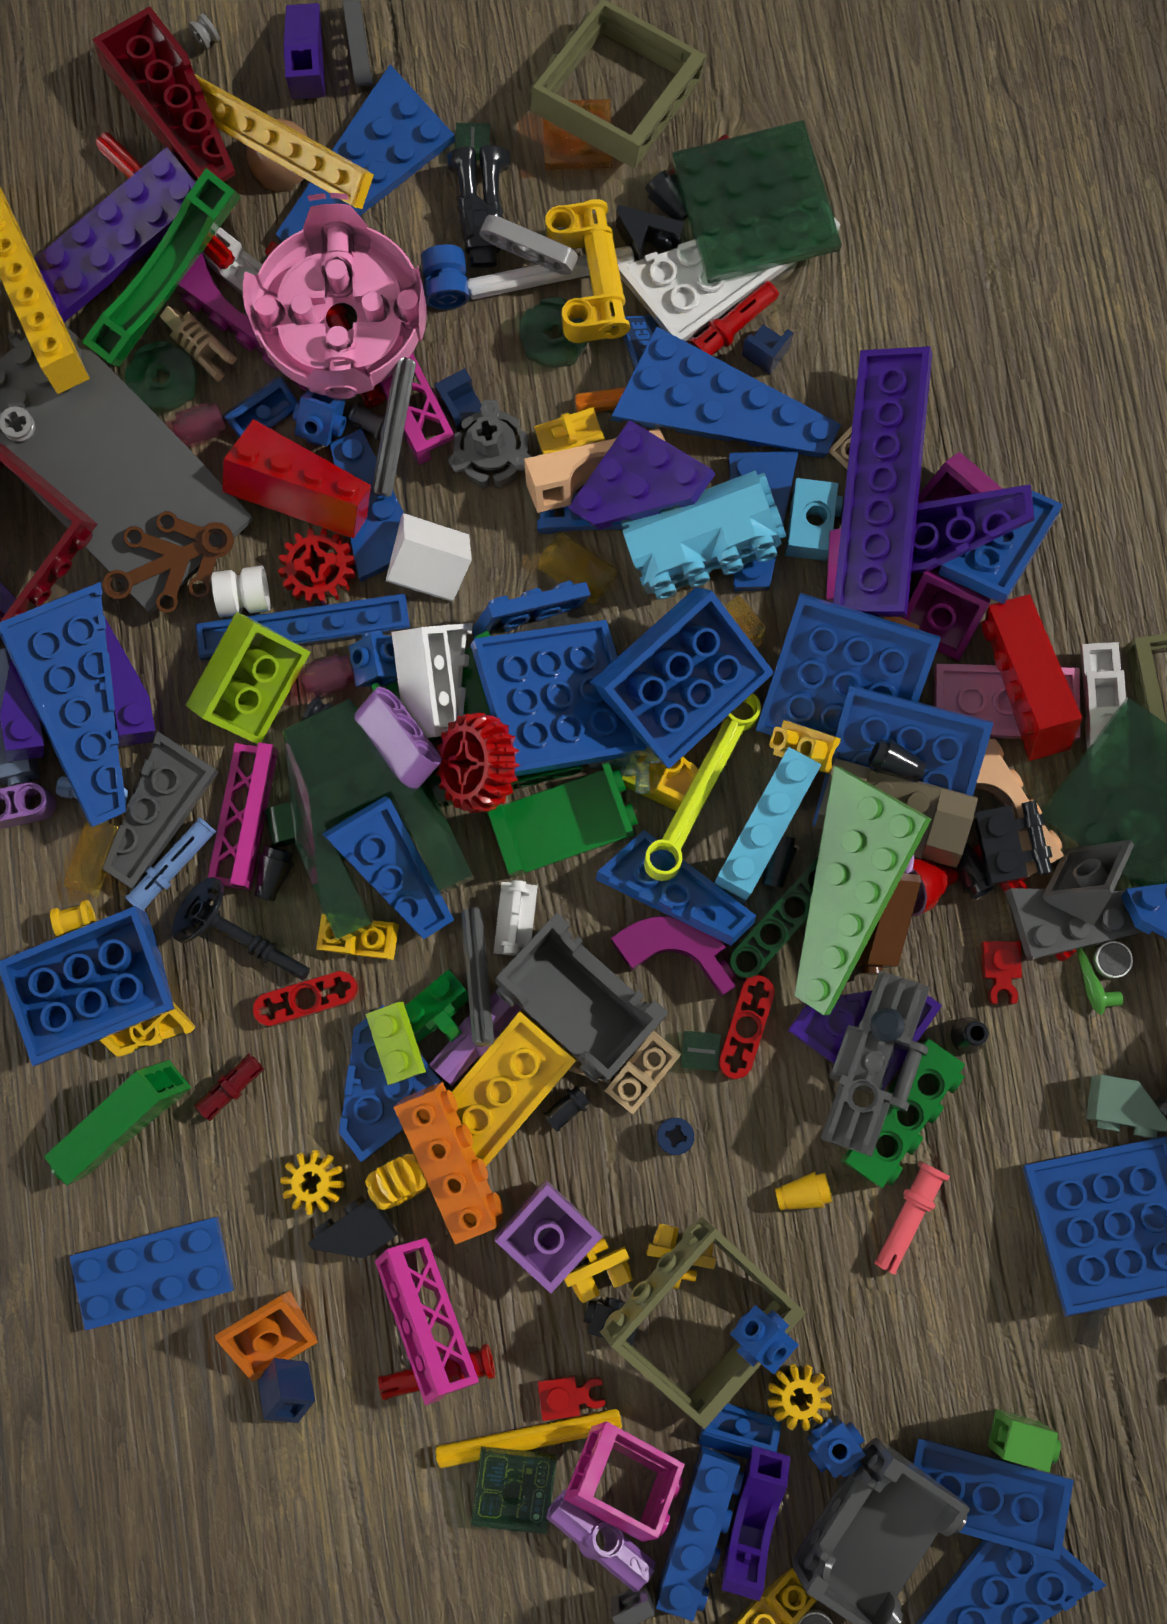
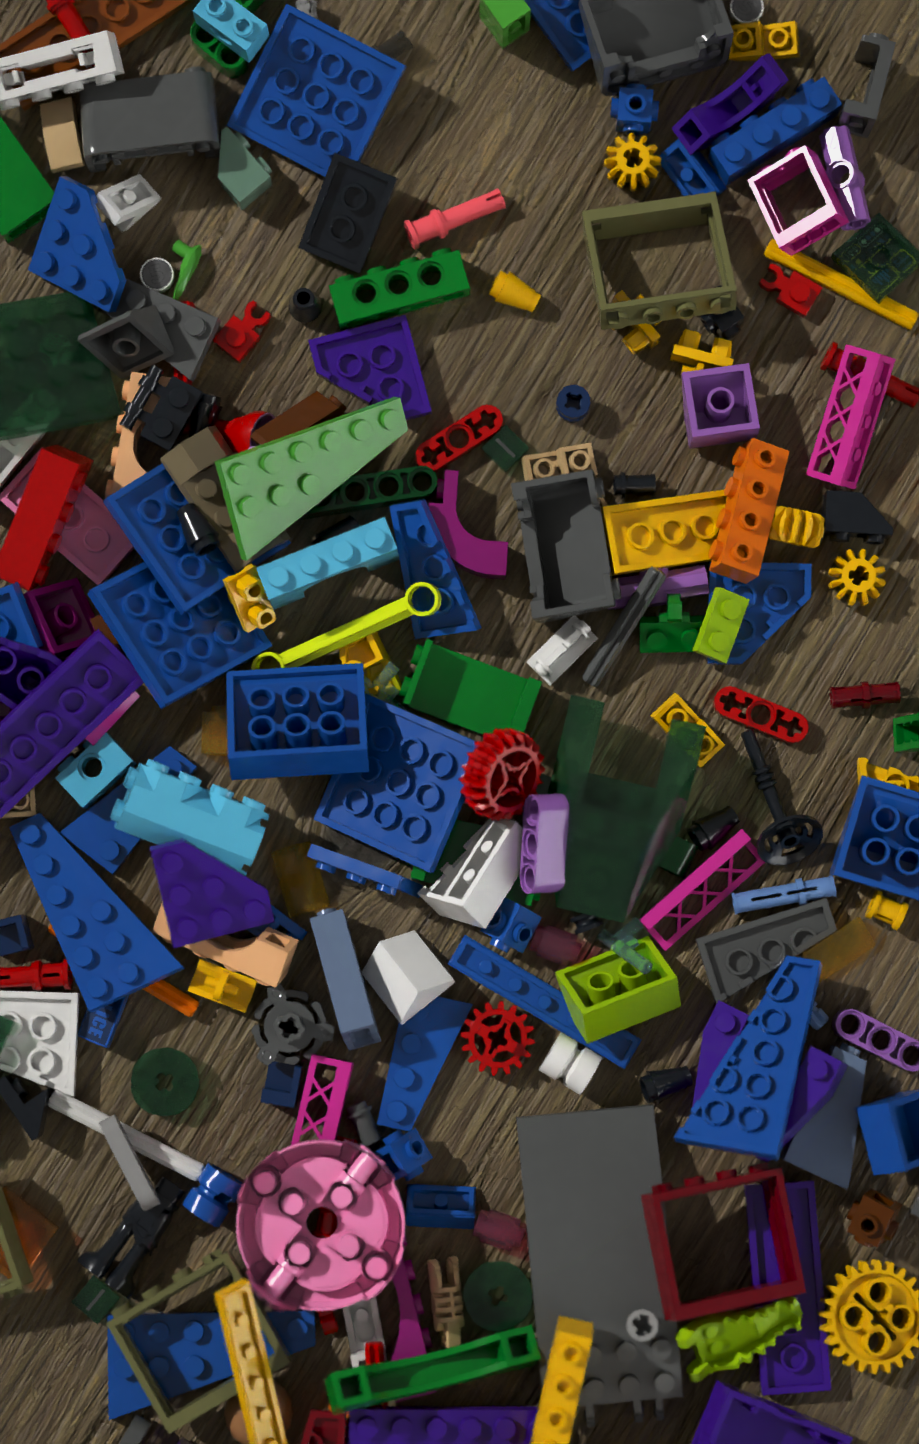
camera: 140 degrees left, 5 degrees up
reddish brown plant [103,511,234,613] -> none
red wedge [222,419,371,538] -> none
blue wing [322,796,454,939] -> none
dark grey axle [371,357,416,497] -> none
yellow piece [545,199,631,343] -> none
blue brick [730,1305,799,1374] -> none
dark grey piece [821,971,930,1157] -> none
none -> olive window [106,1248,292,1434]
none -> black plate [298,152,399,273]
none -> sand blue slope [310,908,382,1051]
none -> clear light blue hose [598,917,653,974]
none -> black cone [639,1066,693,1104]

